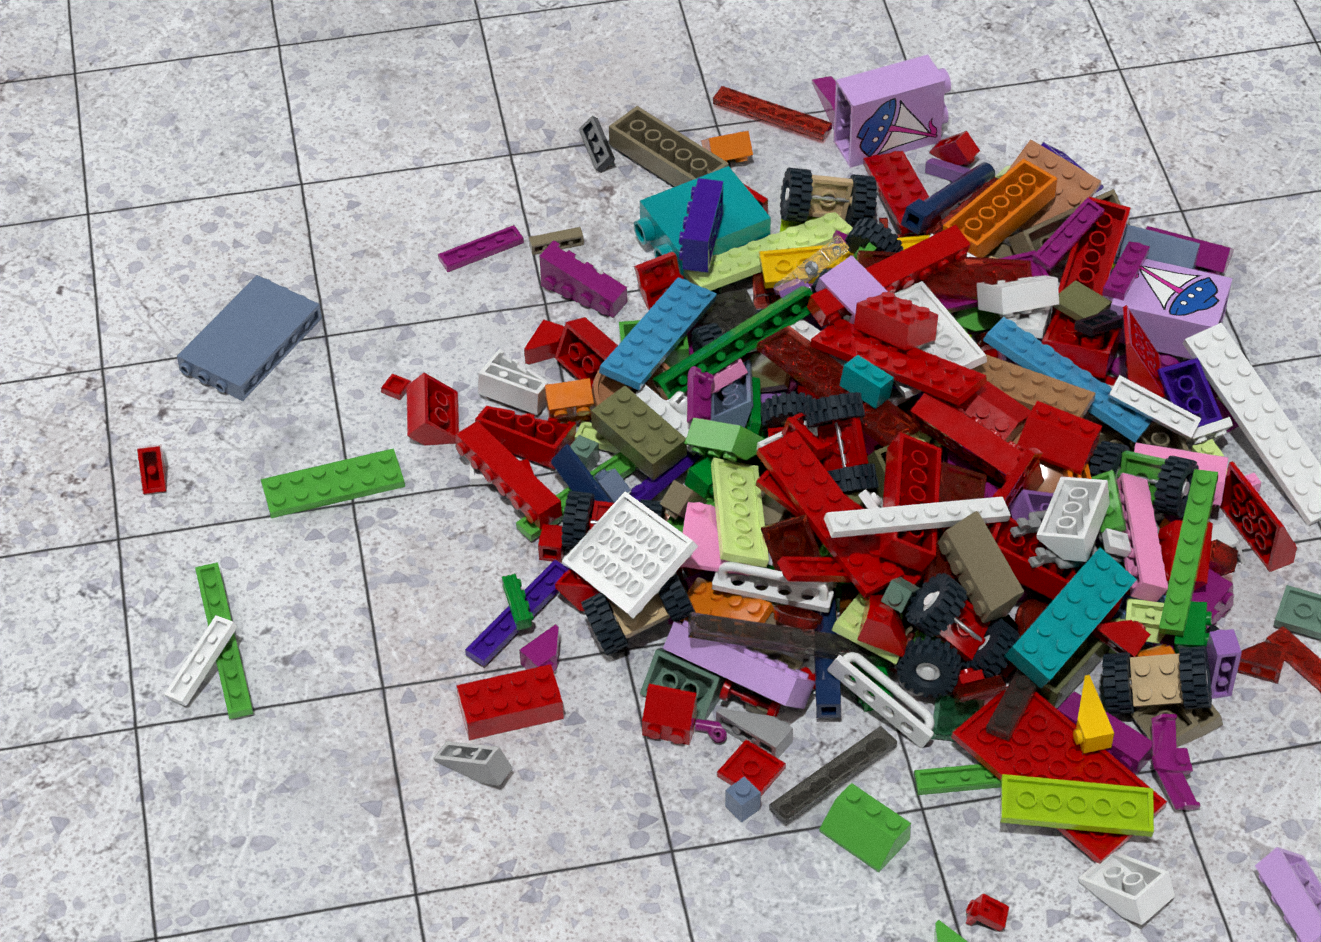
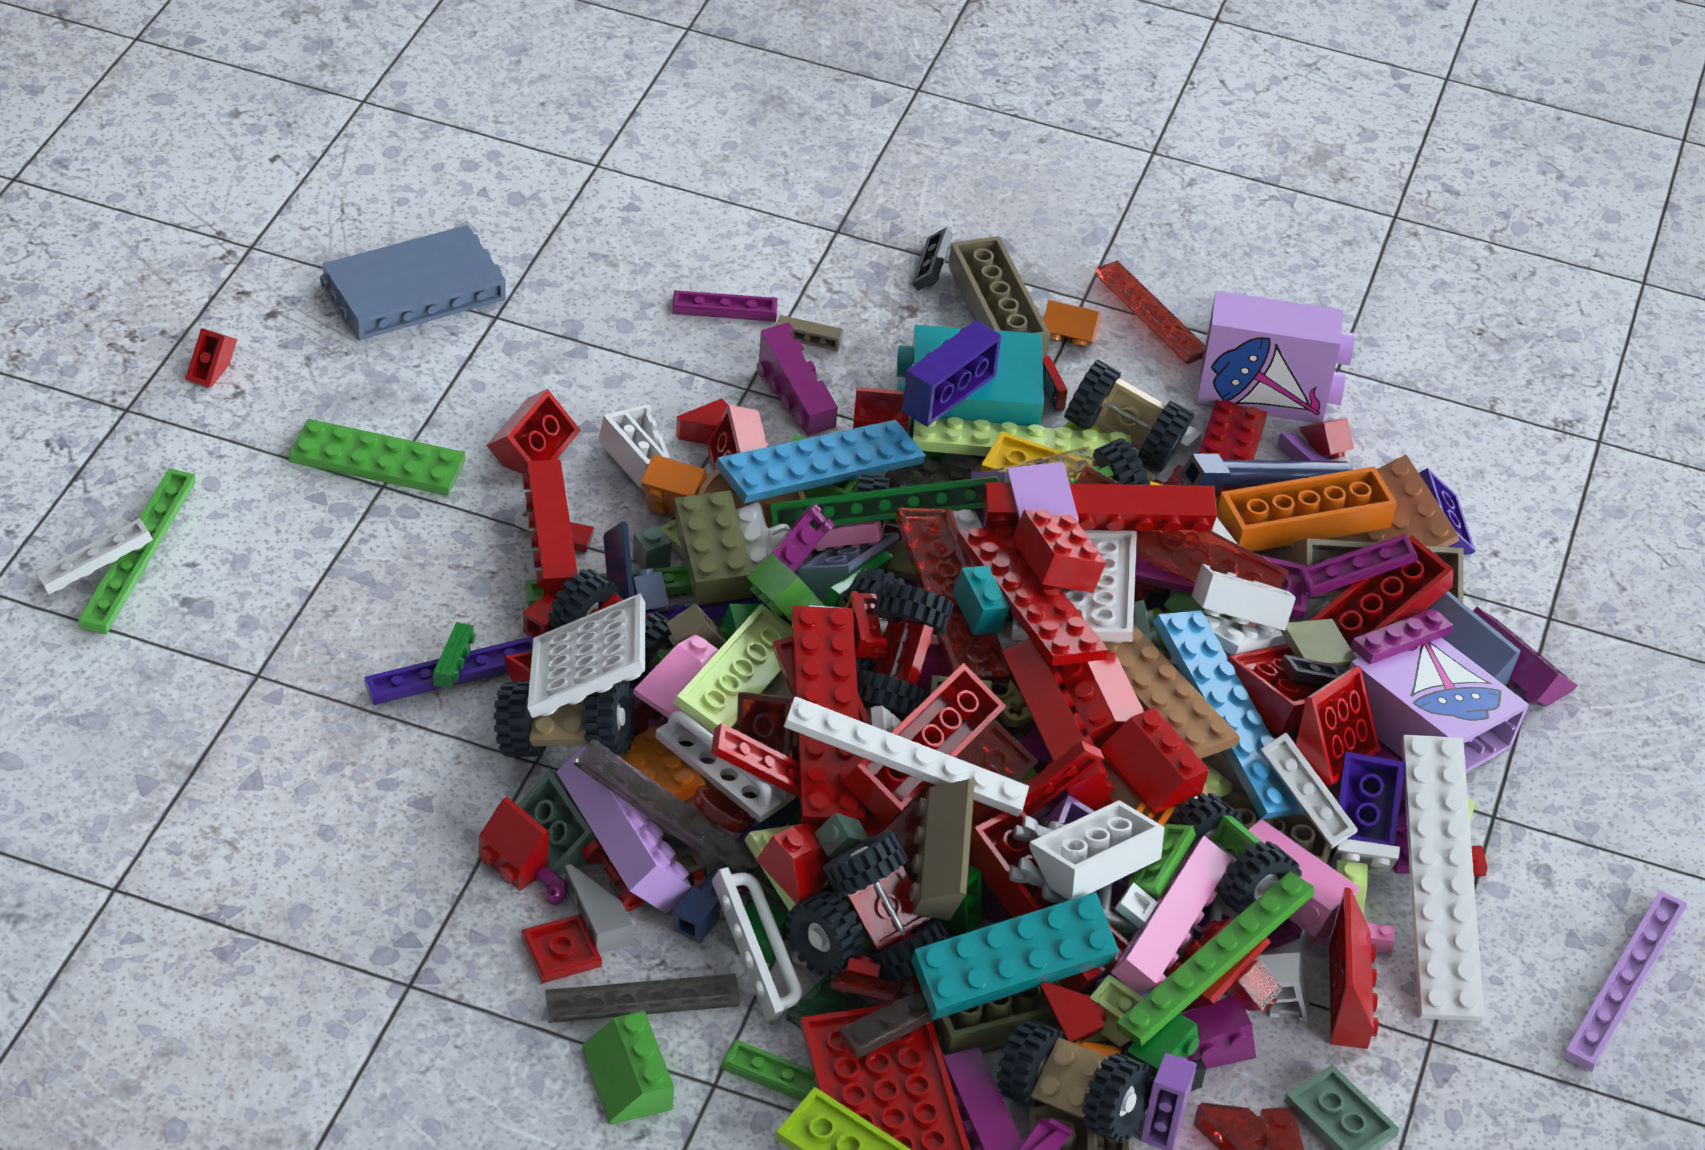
camera: 25 degrees right, 5 degrees down
red tile [381,373,411,400] -> none
light grey slope [433,741,513,785] -> none
red brick [456,664,564,741] -> none
red wedge [475,406,576,469] -> none
magenta slope [519,624,560,672] -> none
sand blue brick [725,777,761,823] -> none
yellow slope [1073,675,1114,753] -> none

